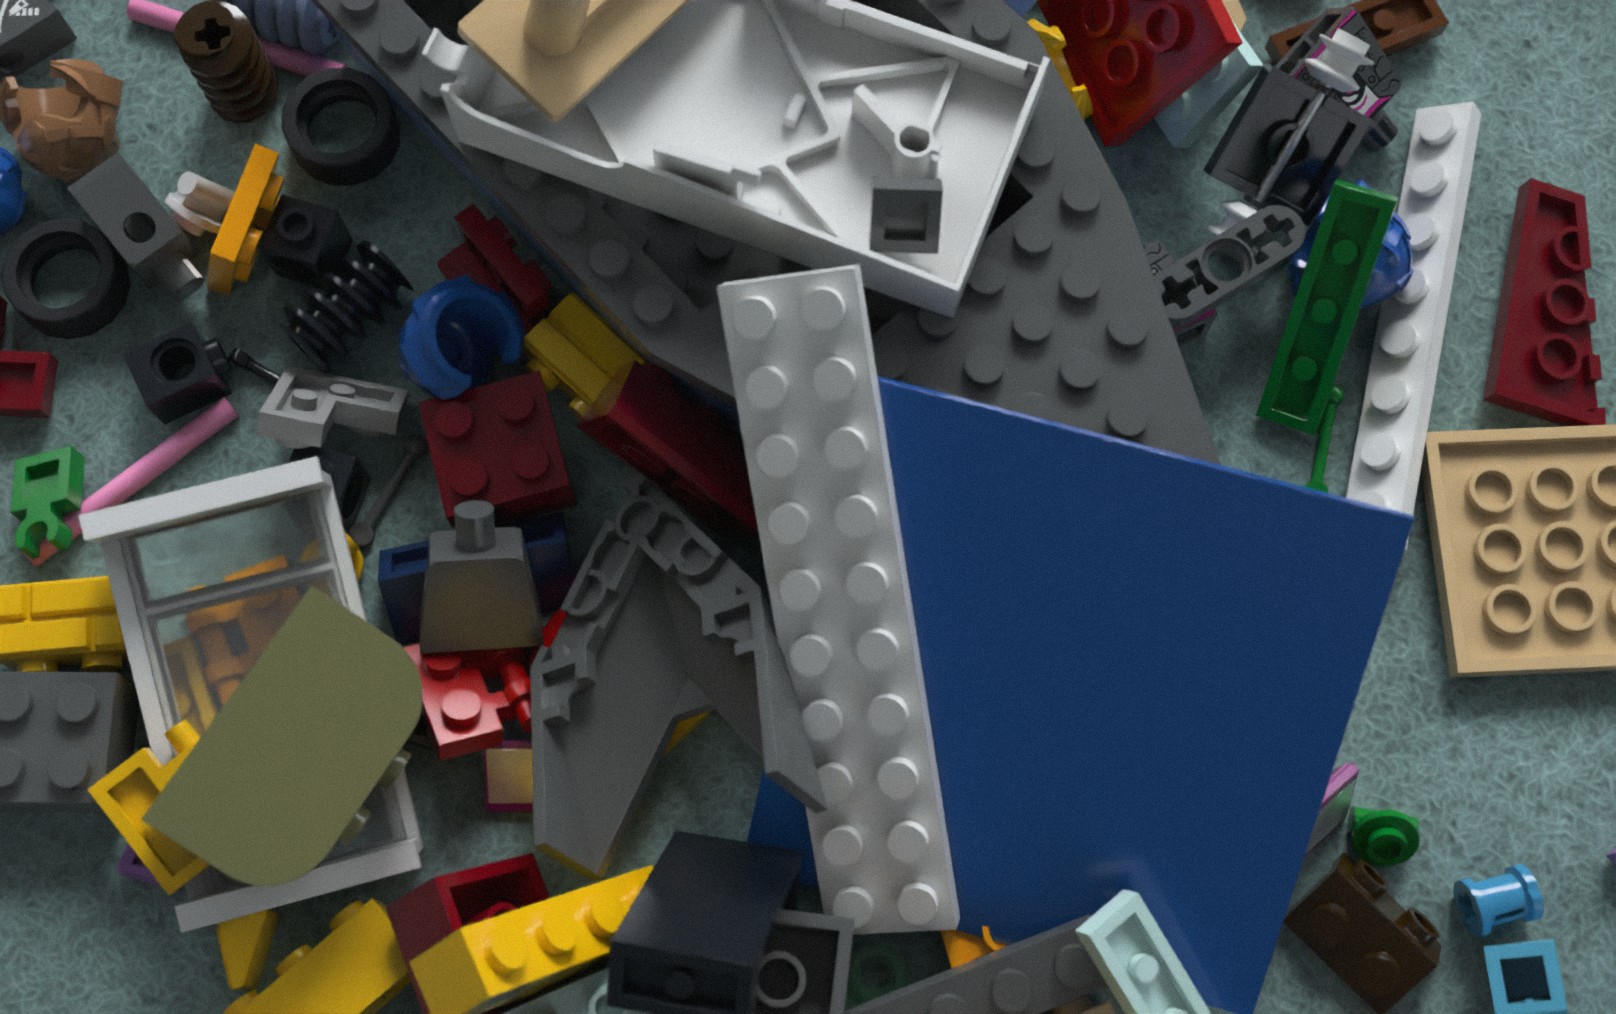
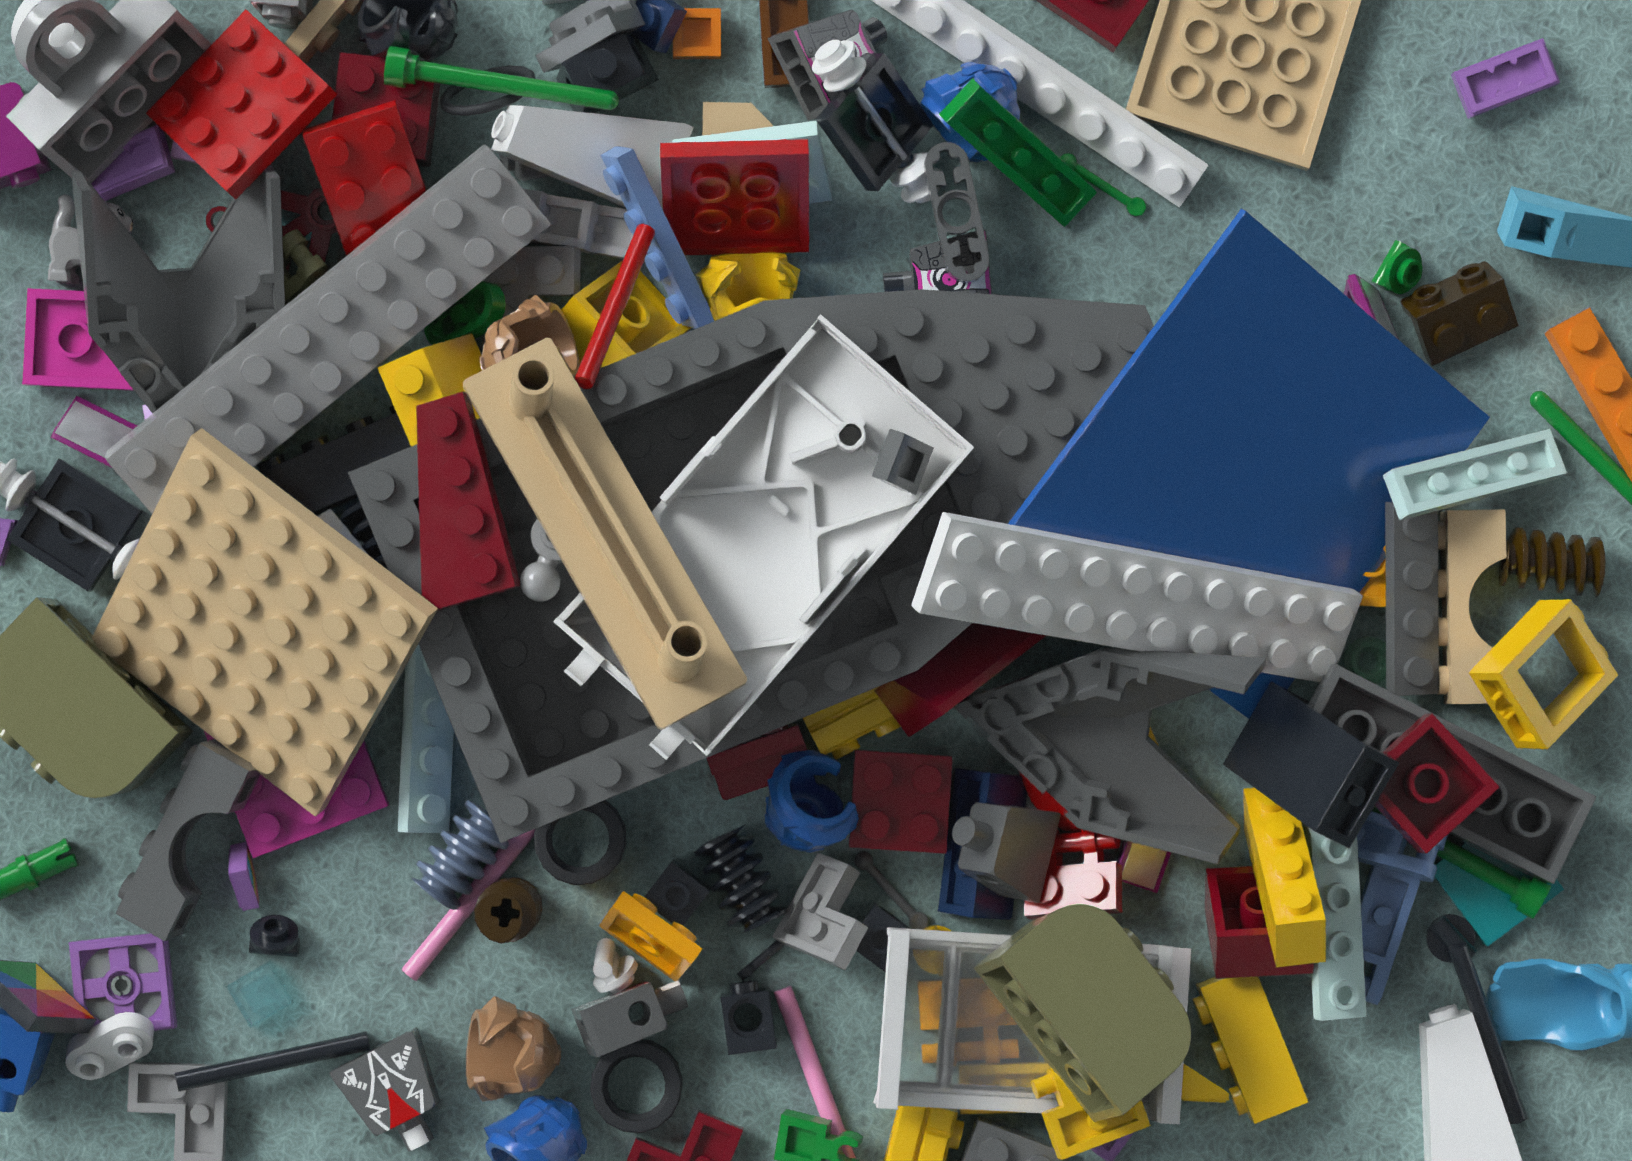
camera: 70 degrees left, 15 degrees up
dark azure bush [1453,863,1544,938] -> none

